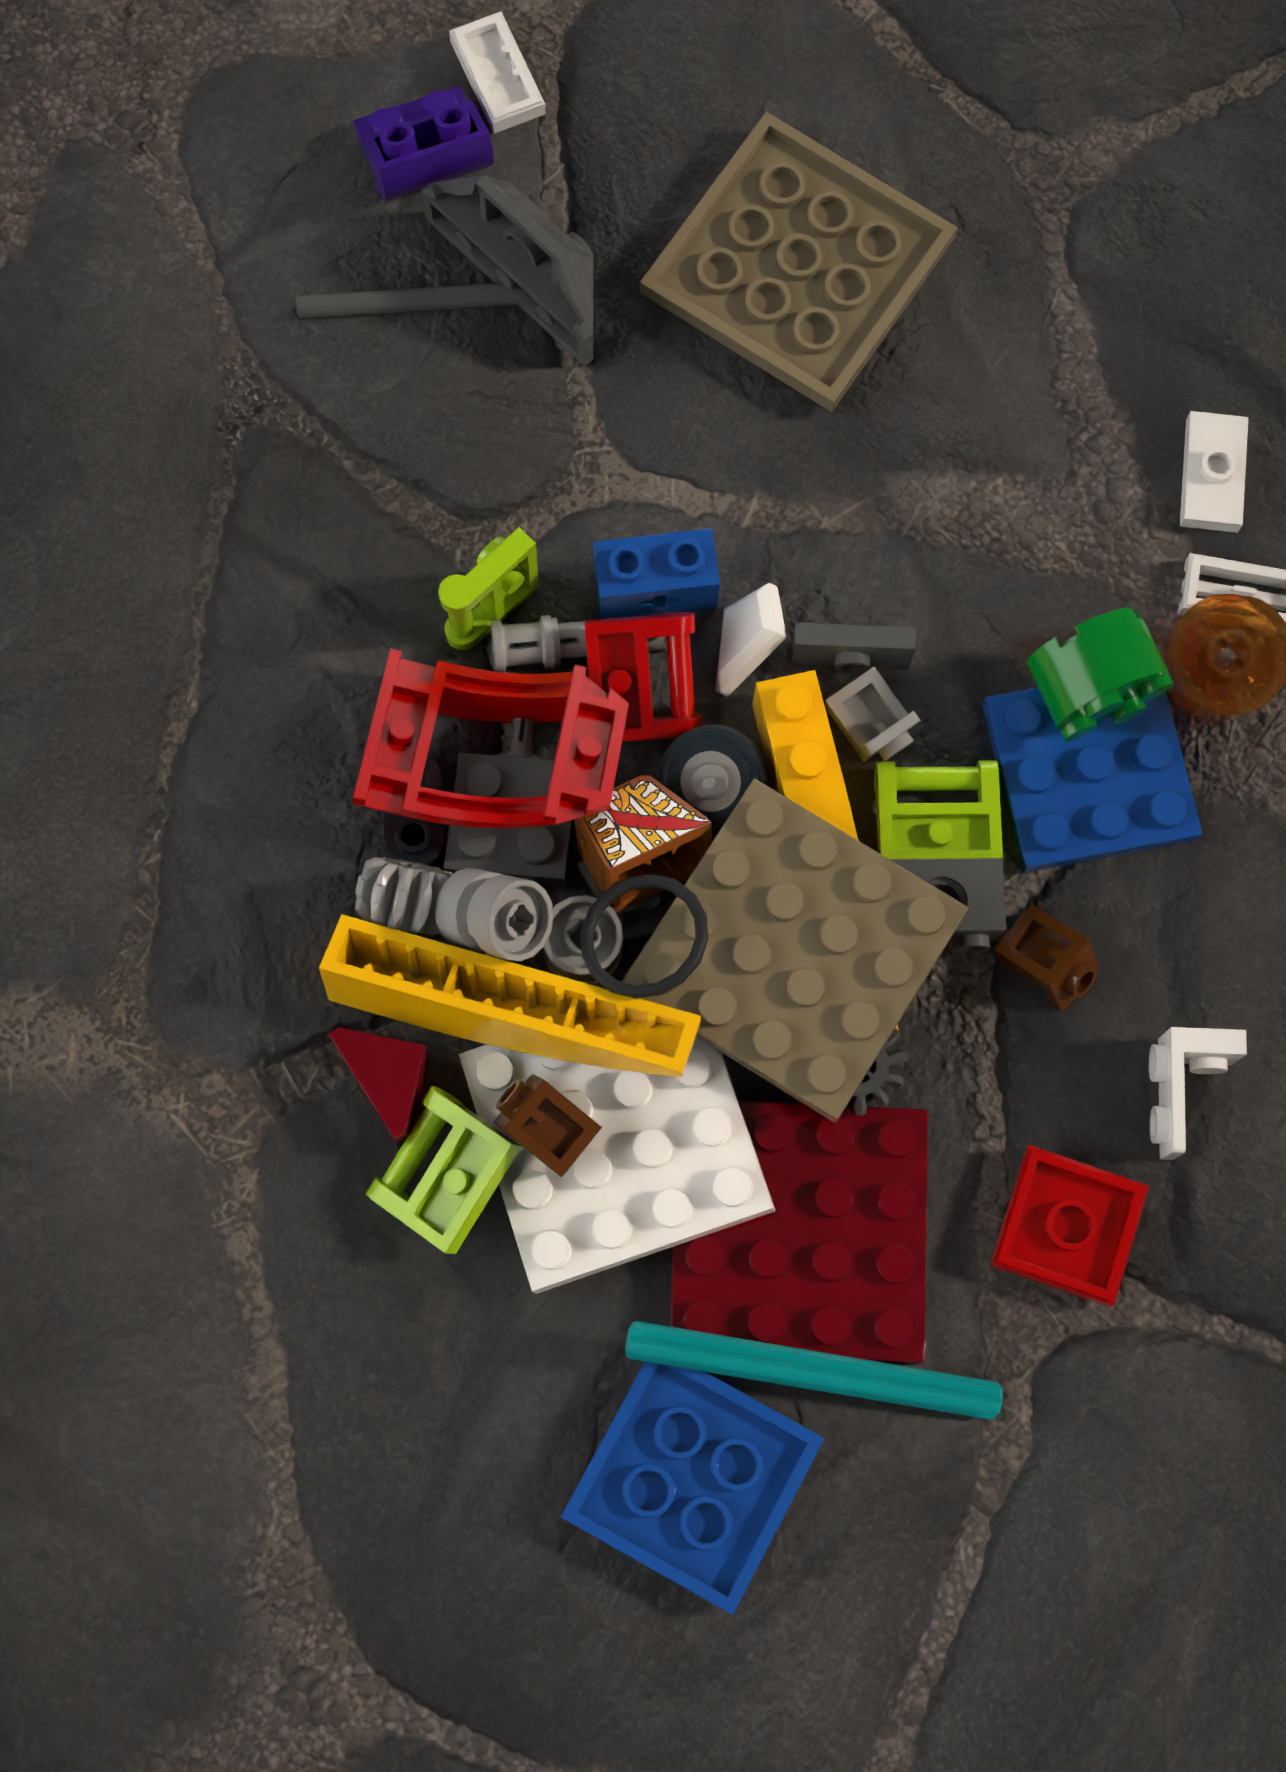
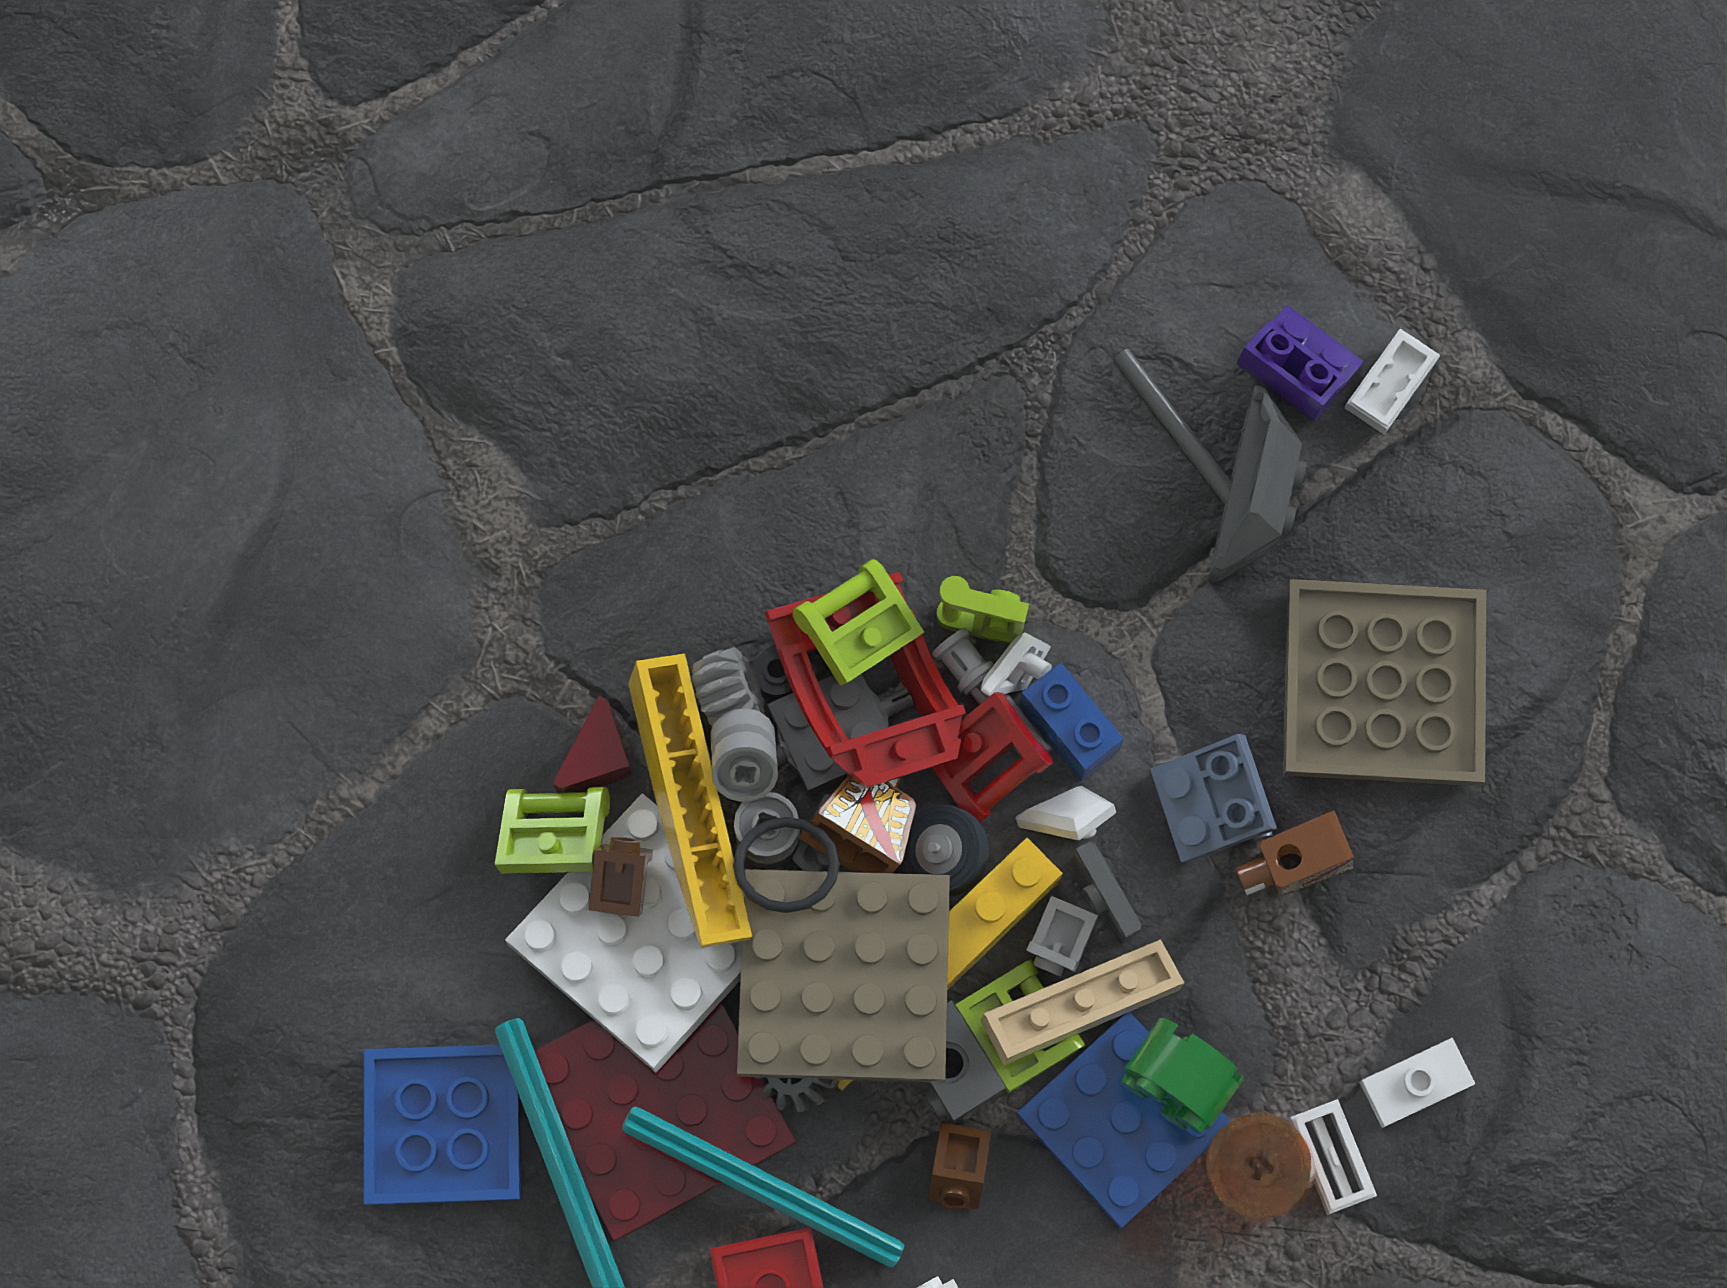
camera: 60 degrees right, 0 degrees up
none -> teal axle [622,1107,904,1267]
none -> lime plate [793,559,924,686]
none -> white piece [981,632,1052,697]
none -> tan plate [981,939,1184,1065]
none -> sand blue plate [1150,734,1277,863]
none -> dark orange torso [1235,810,1354,897]

